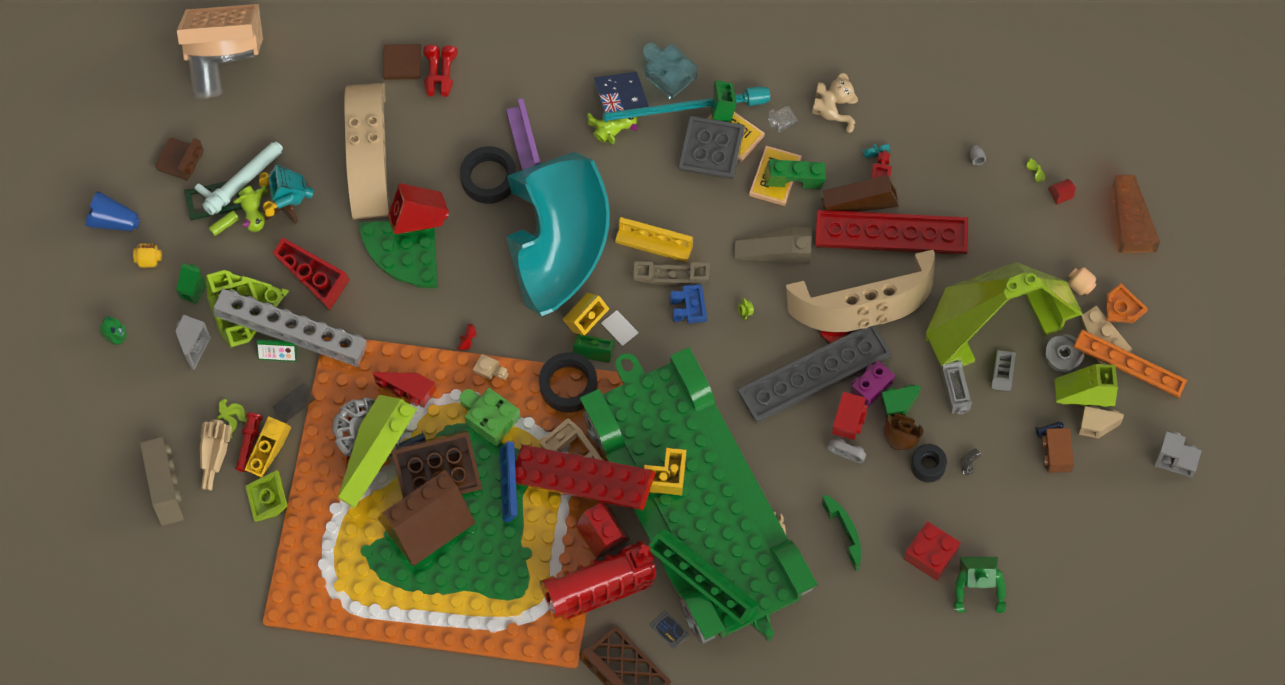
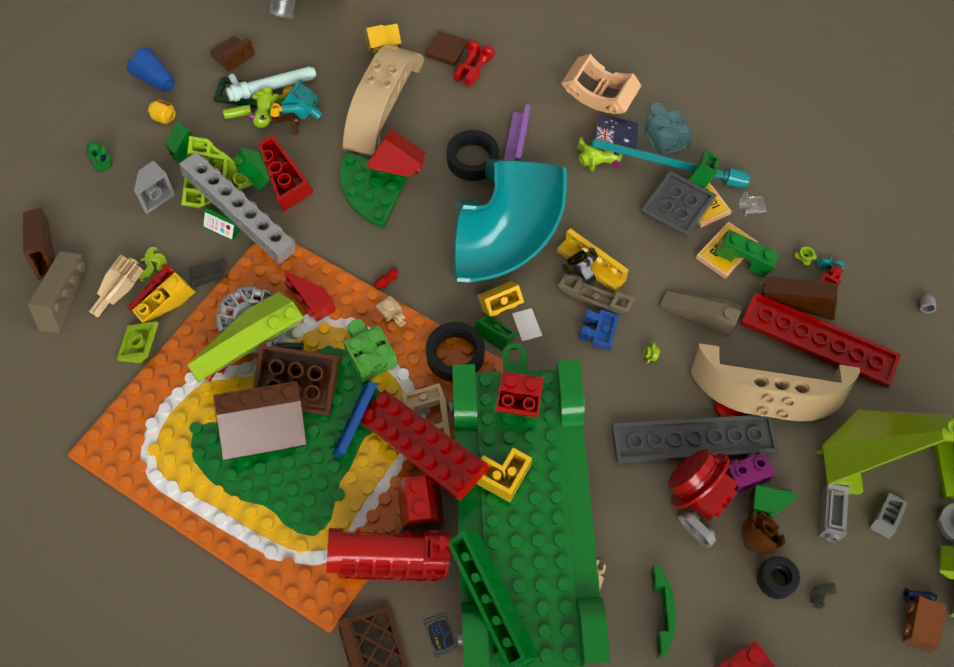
camera: 20 degrees right, 5 degrees down
tan animal [812,73,858,133] -> none
none -> reddish brown slope [23,208,55,280]
none -> green arch [234,148,270,190]
none -> yellow brick [364,24,401,53]
none -> red slope [495,371,544,418]
none -> light nougat window [561,54,641,114]
none -> black tile [562,247,598,284]
none -> red piece [667,449,730,509]
none -> lime plate [794,247,817,266]

